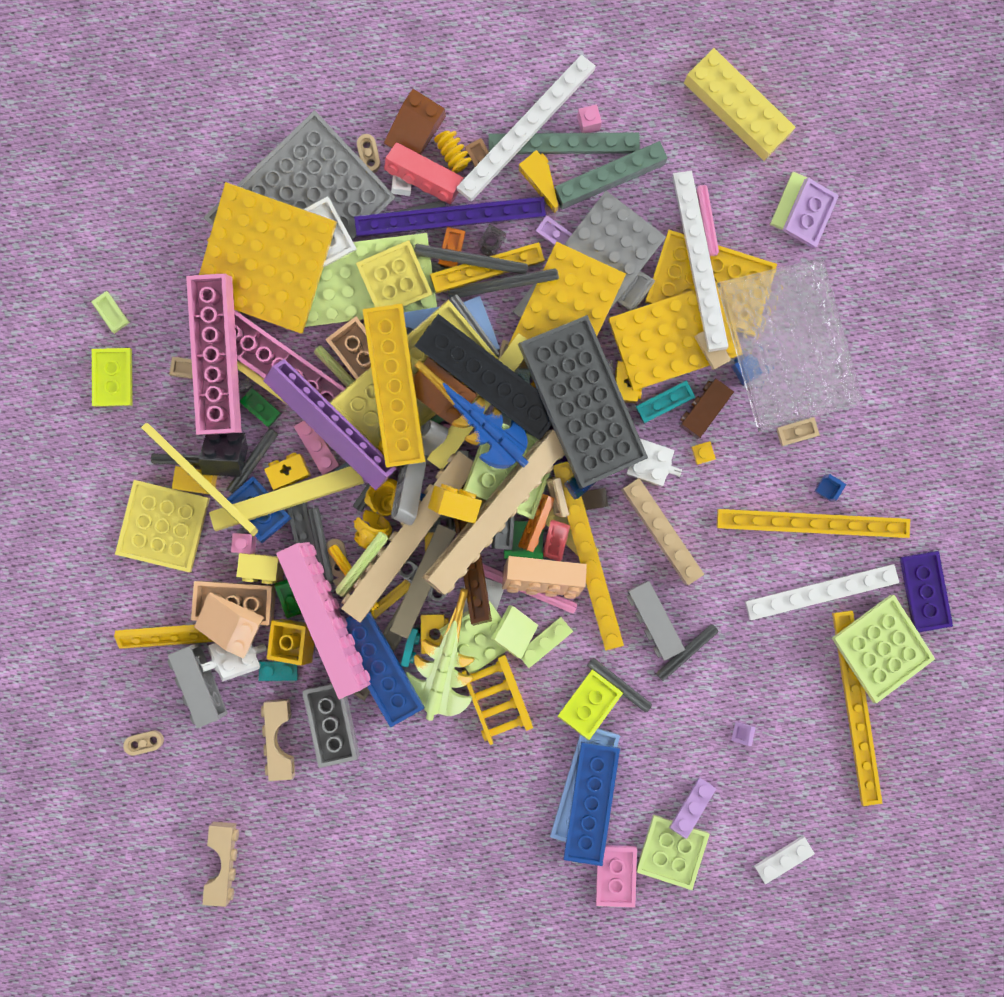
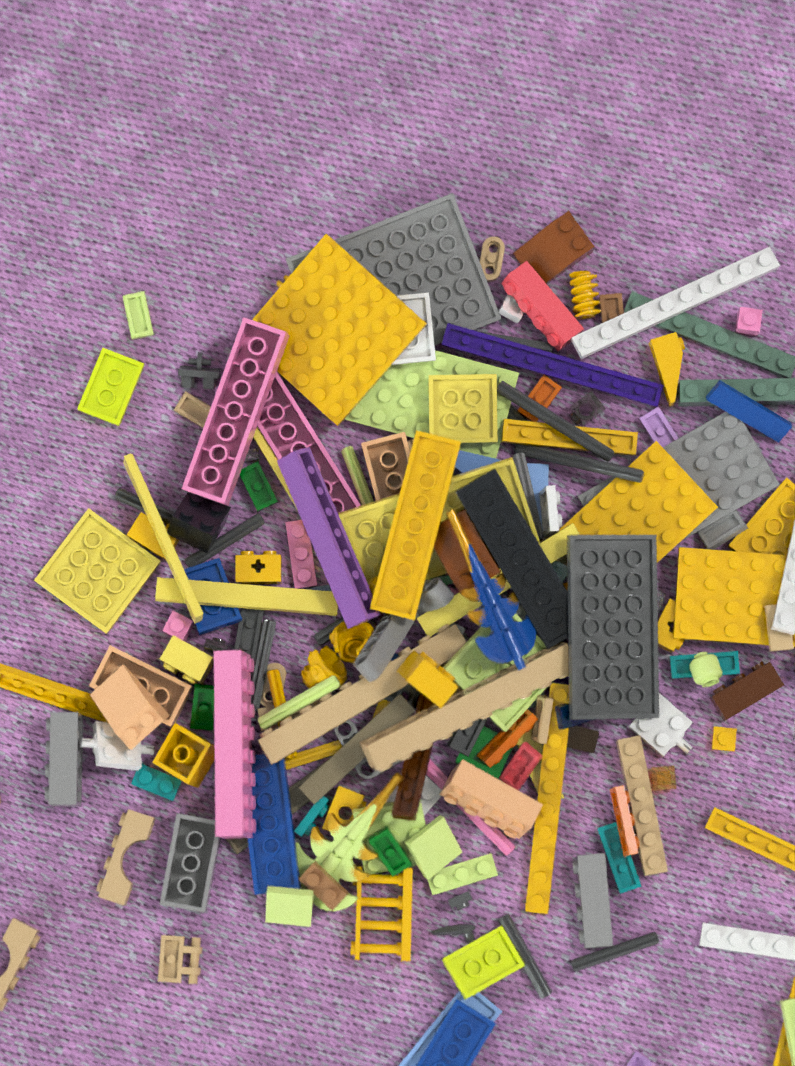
camera: 25 degrees right, 5 degrees down
none -> tan plate [158,935,202,984]
none -> dark grey hips [178,352,221,390]
none -> clear smoke plate [204,637,229,655]
none -> yellowish green tile [265,886,314,927]
none -> medium nougat plate [298,861,349,911]
none -> green plate [368,826,412,877]
none -> dark grey bar [432,924,476,944]
none -> dark grey plate [448,891,472,911]
none -> white plate [539,485,562,537]
none -> teal plate [597,822,642,894]
none -> orange plate [609,785,640,857]
none -> clear yellow brick [649,766,676,792]
none -> yellowish green head [689,652,722,687]
none -> blue tile [706,380,792,443]

